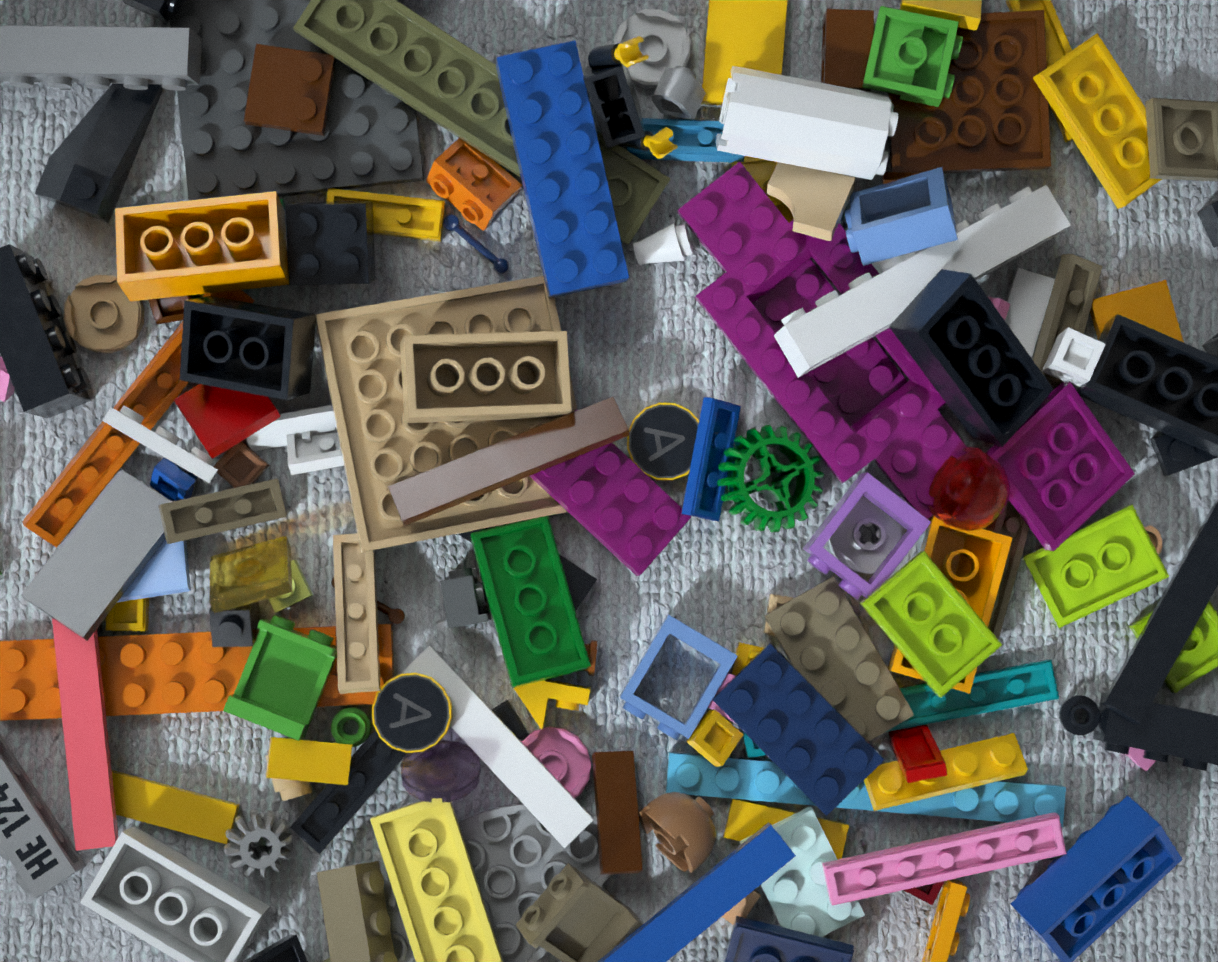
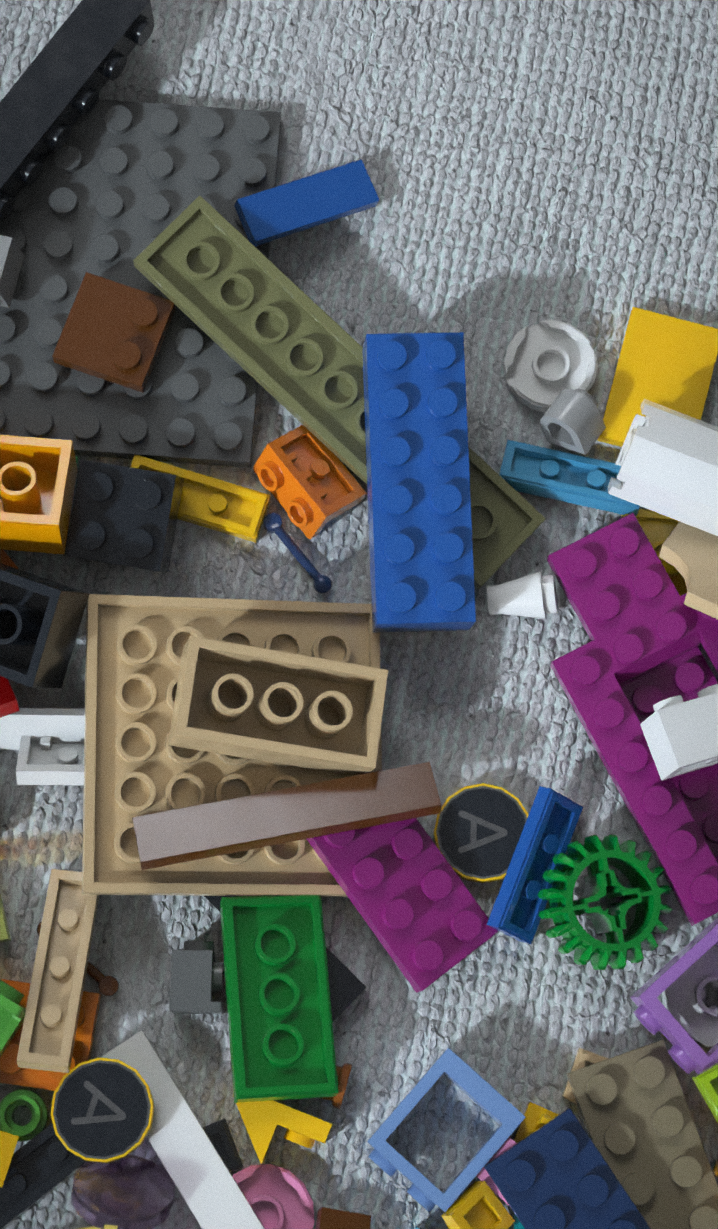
camera: 10 degrees right, 10 degrees down
black torso [583,36,678,159] -> none

